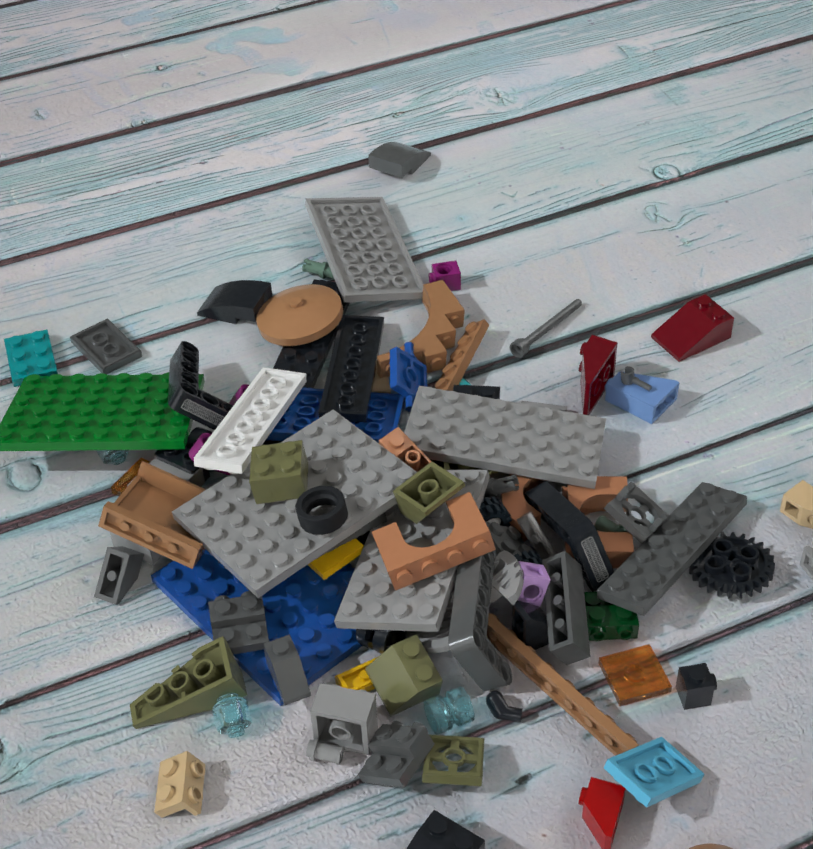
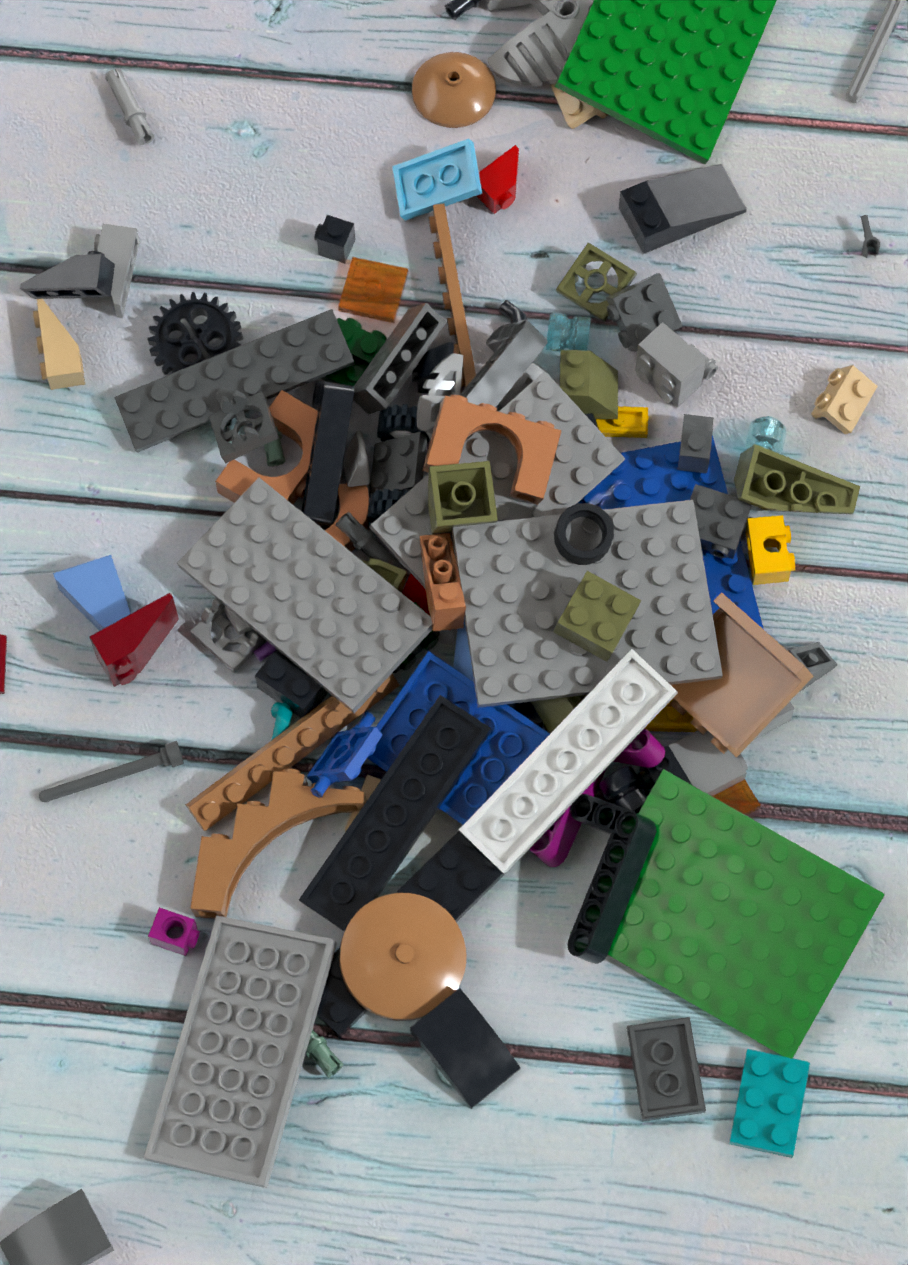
camera: 150 degrees left, 25 degrees up
lavender brick [518,561,551,606] -> none
dark grey hand [620,366,652,391] -> none
none -> yellow brick [745,515,795,585]

